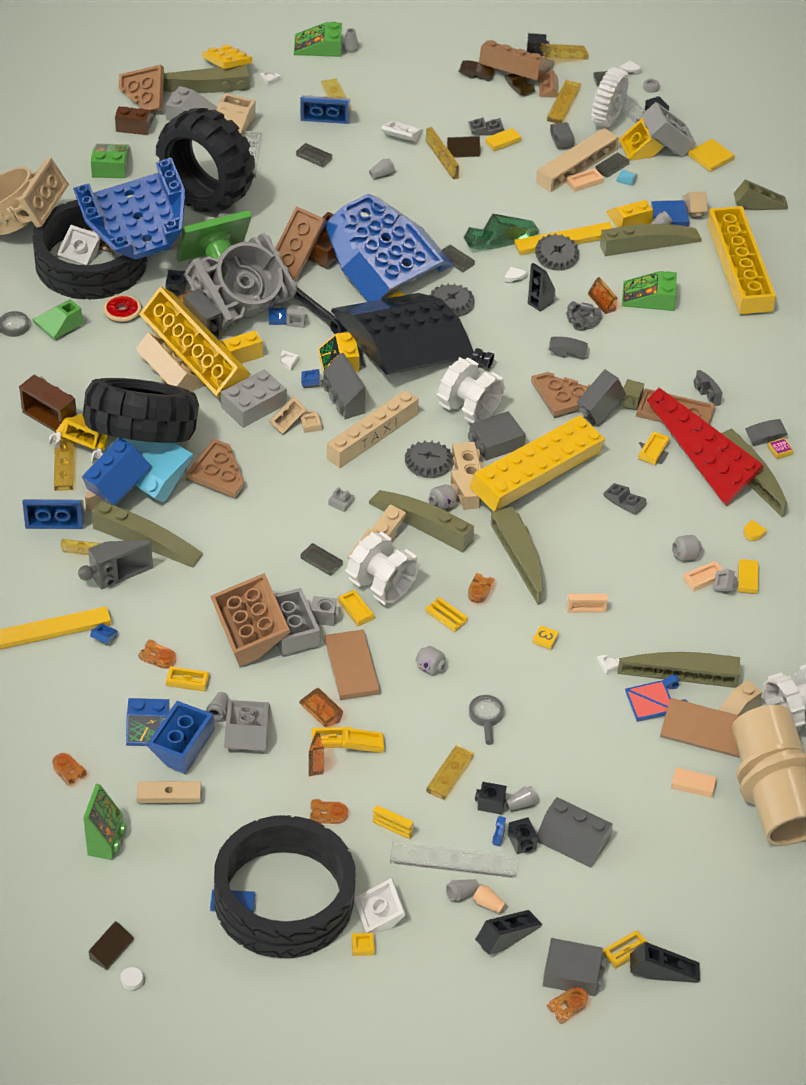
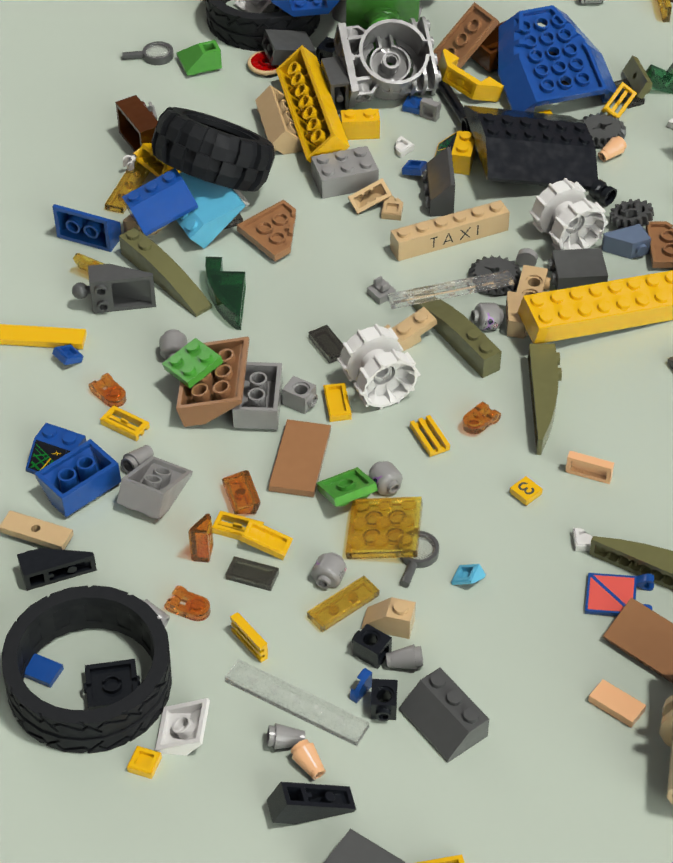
camera: 25 degrees right, 0 degrees up
none -> black slope [17,548,97,591]
none -> black plate [83,659,140,710]
none -> light grey head [159,329,187,360]
none -> bright green plate [162,338,224,388]
none -> clear green slope [205,257,246,330]
none -> clear smoke tile [225,556,279,591]
none -> dark grey brick [261,29,317,66]
none -> light grey head [311,552,347,589]
none -> bright green plate [316,467,378,507]
none -> clear yellow plate [346,497,423,559]
none -> tan slope [362,597,416,639]
none -> clear tile [387,270,514,309]
none -> yellow slope [438,49,504,102]
none -> medium azure slope [451,564,486,585]
none -> light grey tile [516,248,538,267]
none -> light nougat cone [598,136,627,162]
none -> yellow tile [601,82,637,118]
none -> sand blue slope [601,224,651,259]
none -> dark grey gear [609,199,654,229]
none -> olive tile [623,55,653,99]

